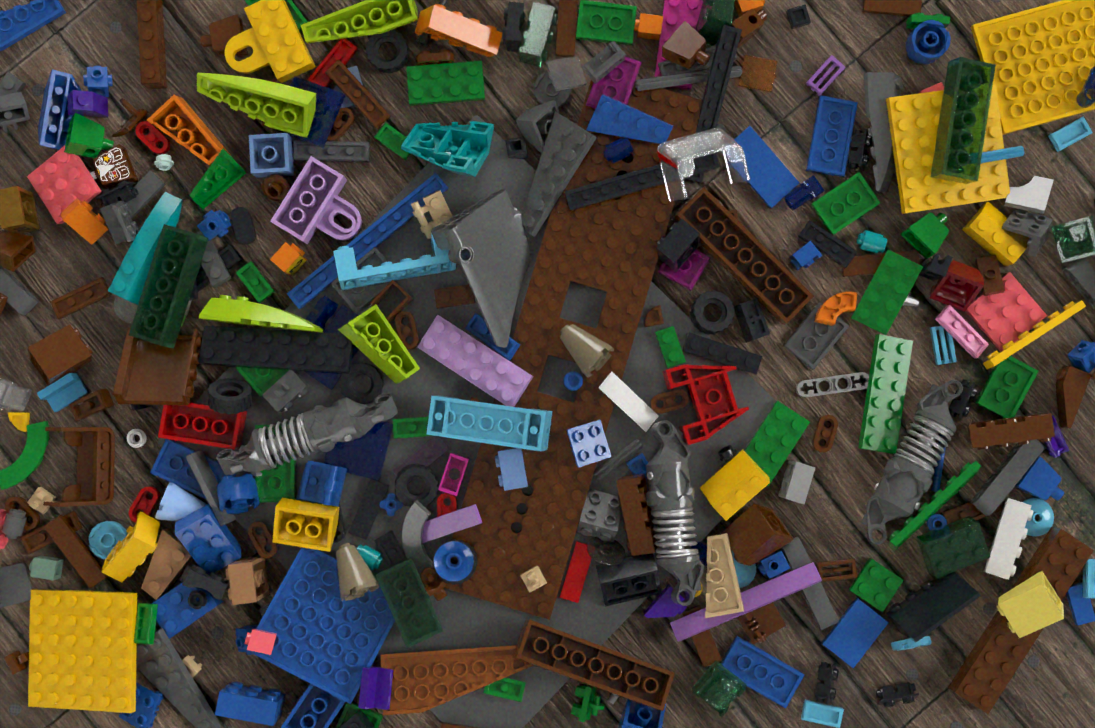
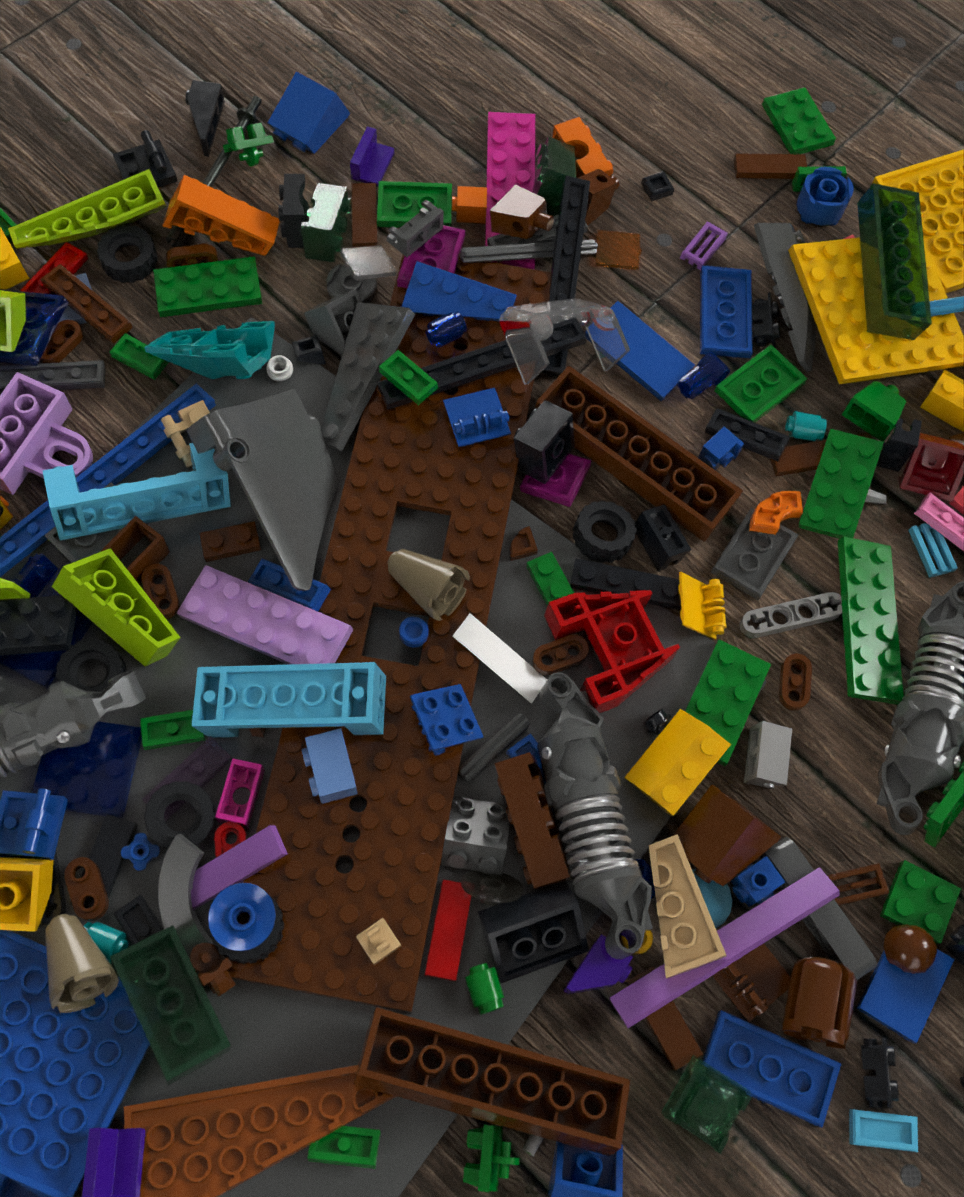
camera: 15 degrees left, 20 degrees down
none -> reddish brown plate [64,857,109,921]
none -> white plate [266,355,293,381]
none -> green plate [379,350,438,406]
none -> blue hinge [443,388,511,447]
none -> green brick [465,963,505,1015]
none -> yellow hinge [678,572,727,640]
none -> reddish brown cylinder [782,957,857,1049]
none -> reddish brown hair [883,924,937,974]

